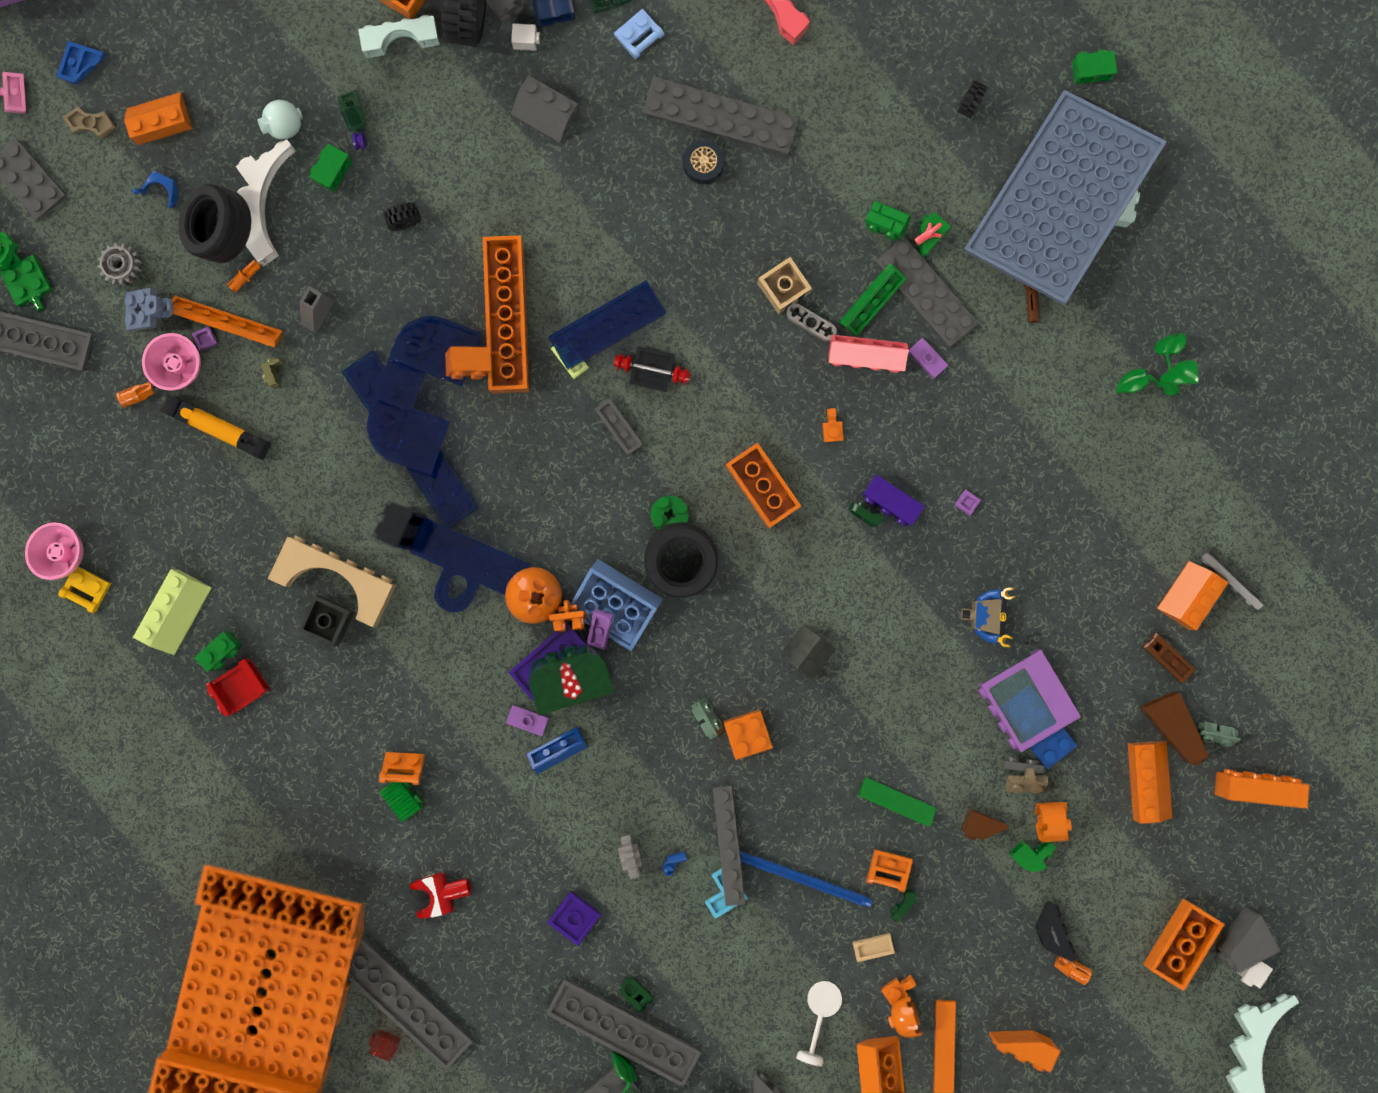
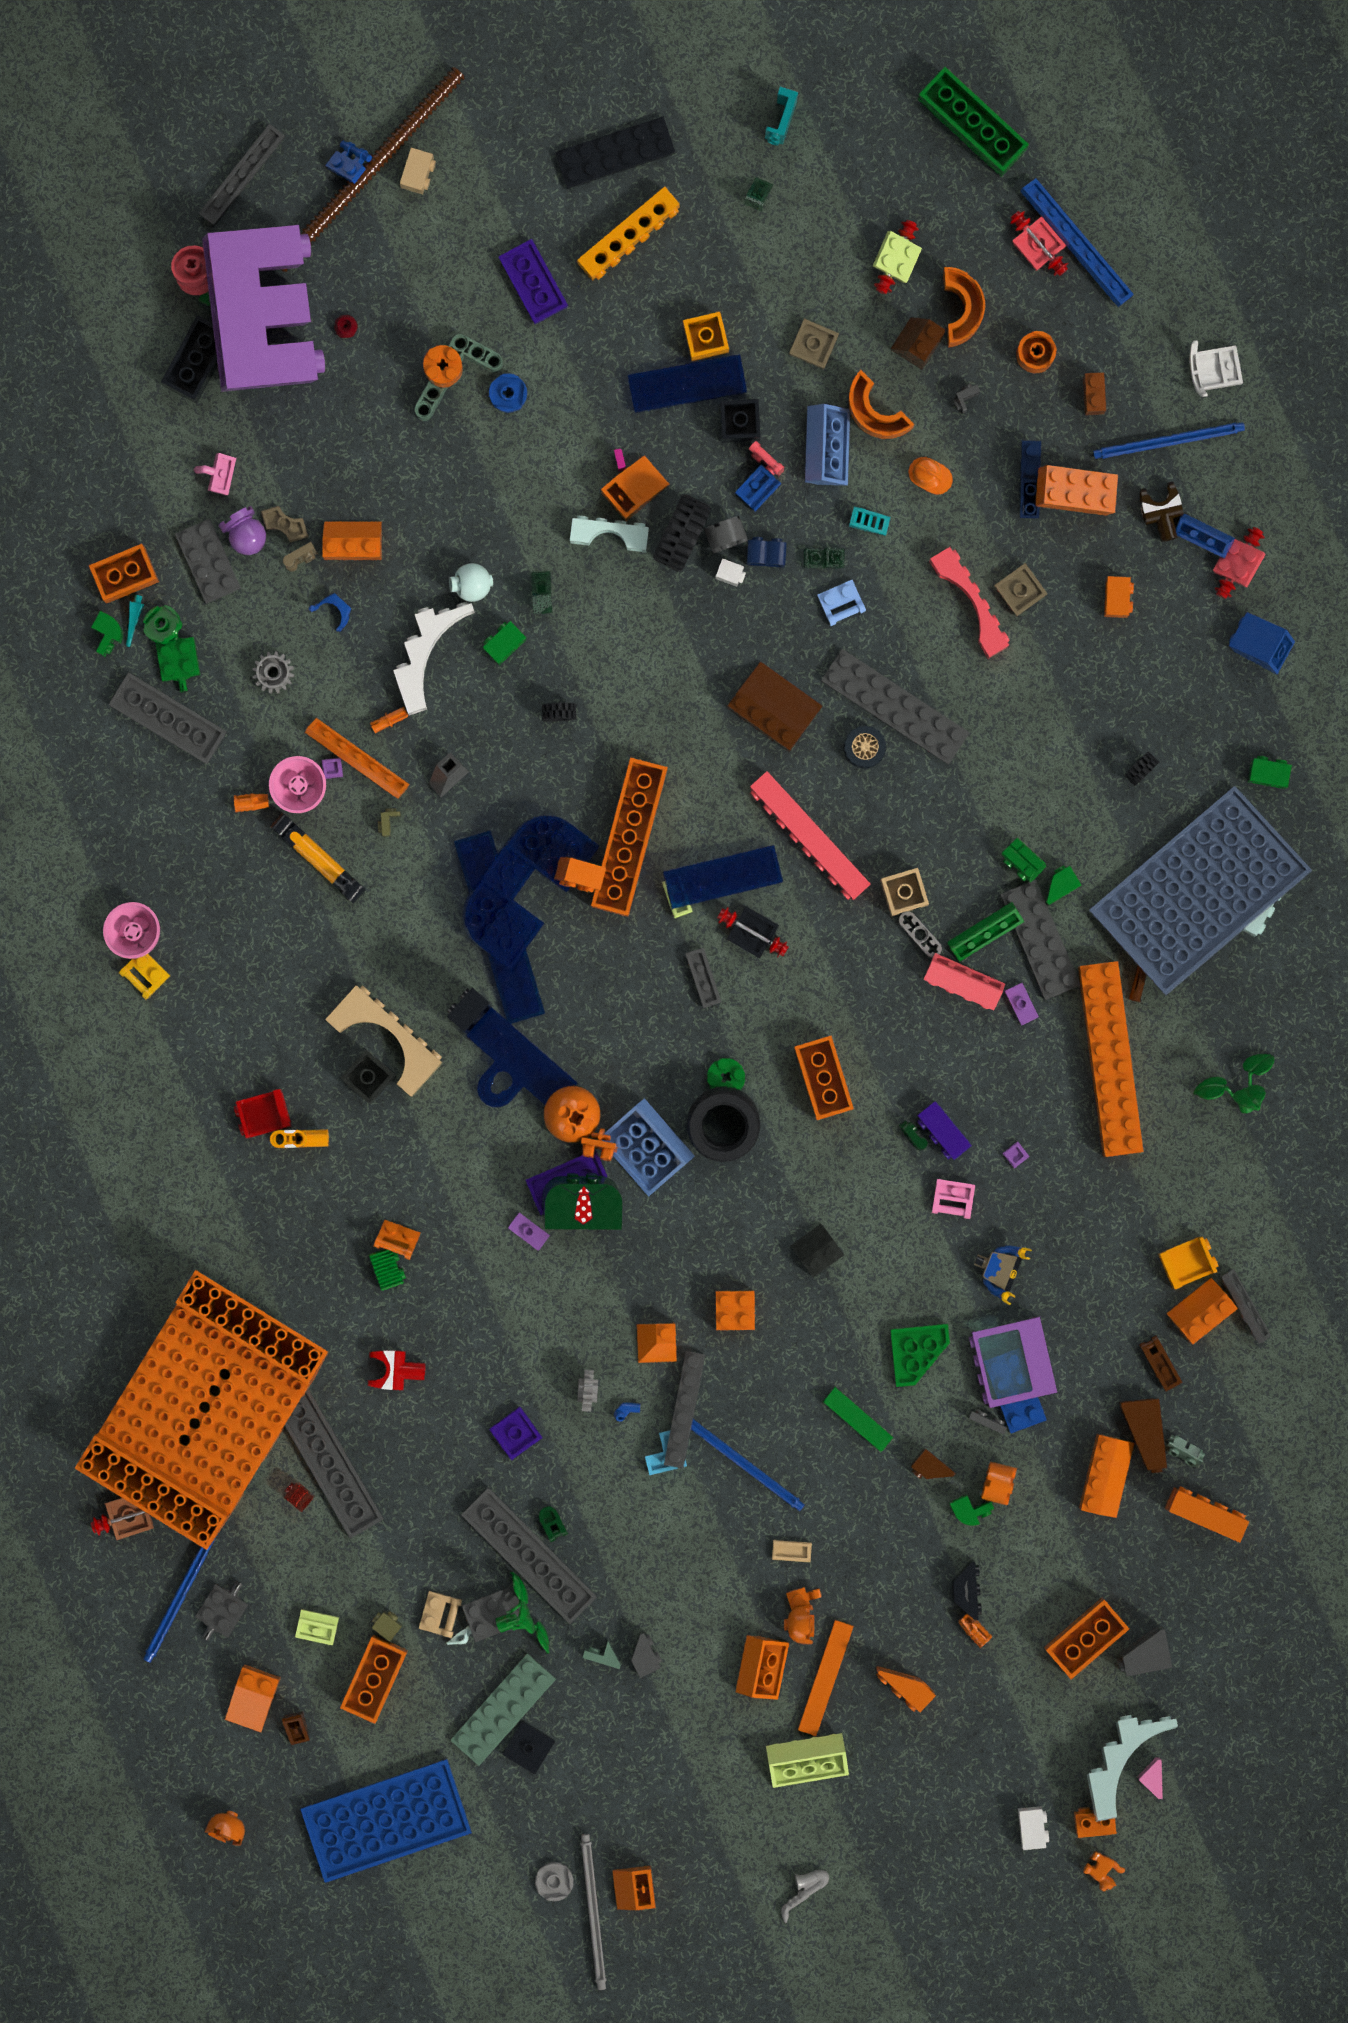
camera: 20 degrees right, 0 degrees up
blue wing [56,41,106,85] -> none
sand blue plate [125,288,173,331] -> none
yellowish green slope [133,569,212,655] -> none
black tyre [178,184,252,263] -> none
green brick [194,631,243,672] -> none
dark purple bush [353,132,366,150] -> none
dark grey slope [511,75,579,143] -> none
blue slope [527,727,588,774] -> none
medium lavender plate [587,609,613,650] -> none
sand green hinge [691,698,724,739] -> none
white piece [796,981,842,1066] -> none
orange plate [822,408,844,442] -> none
orange plate [866,849,913,892] -> none
dark green plate [889,889,917,923] -> none
coral bar [914,223,942,245] -> none
dark tan hinge [1005,768,1048,794] -> none
white brick [1237,961,1273,988] -> none
none -> medium lavender tile [219,506,266,555]
none -> light orange connector [270,1129,329,1148]
none -> dark tan plate [283,542,318,572]
none -> orange slope [637,1323,677,1363]
none -> reddish brown slope [727,662,823,752]
none -> coral brick [750,771,871,900]
none -> green plate [890,1324,950,1387]
none -> bright pink plate [932,1179,975,1219]
none -> orange brick [1078,961,1144,1157]
none -> bright pink slope [1137,1757,1162,1799]
none -> light orange panel [1158,1236,1219,1290]

